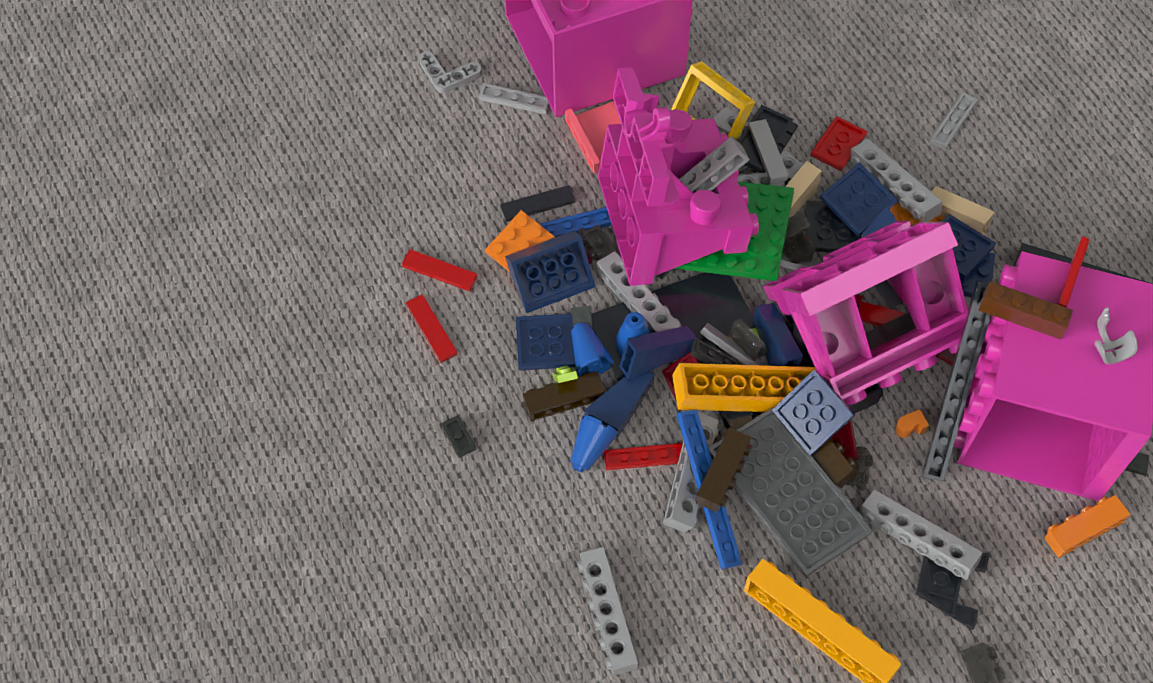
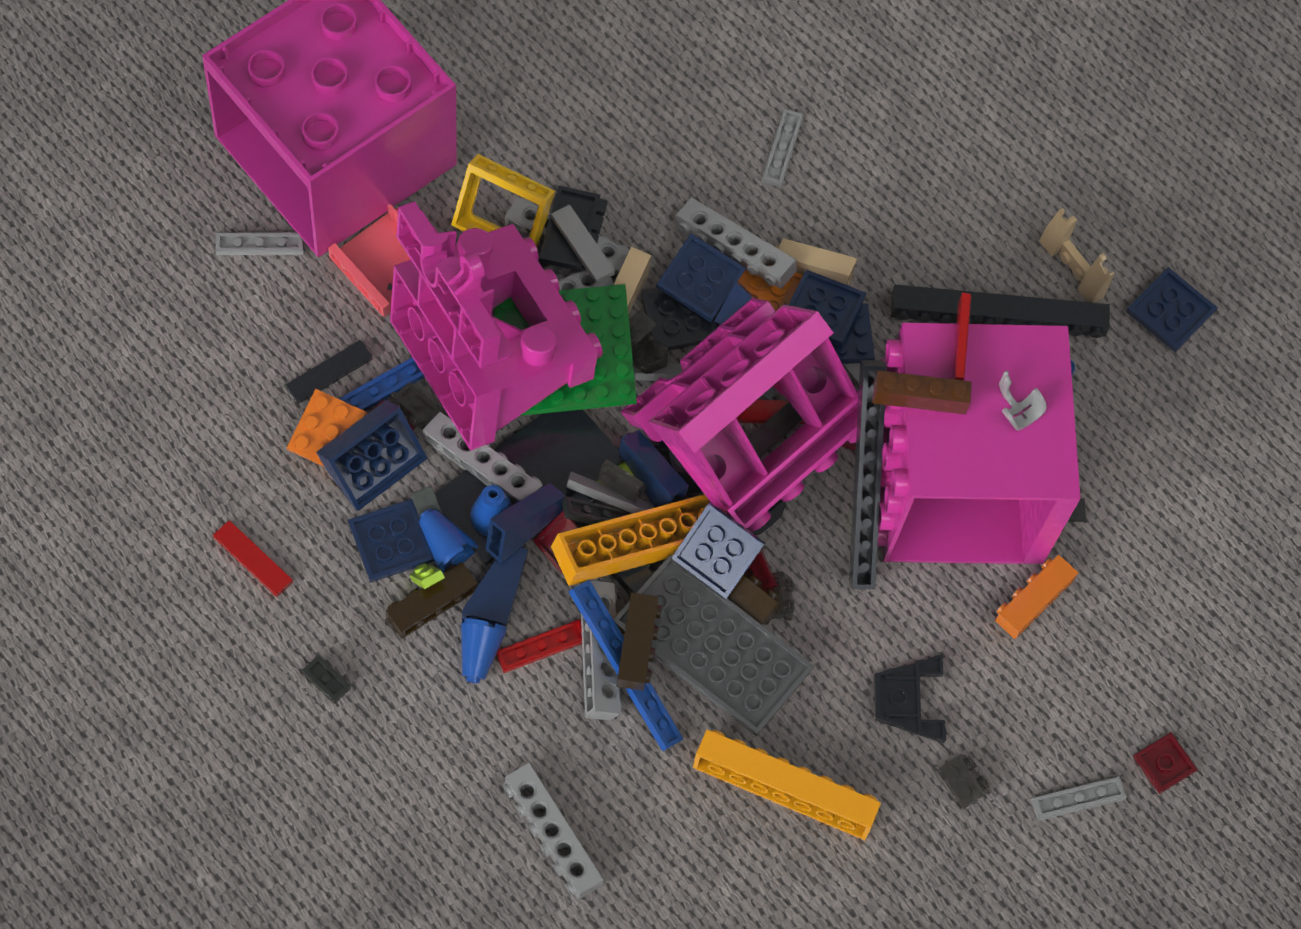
camera: 25 degrees left, 5 degrees up
red tile [402,249,478,292] -> none
light grey beam [419,51,482,93] -> none
light grey brick [679,136,750,193] -> none
red tile [810,116,868,172] -> none
light grey brick [860,490,983,580] -> none
orange leg [895,409,929,438] -> none

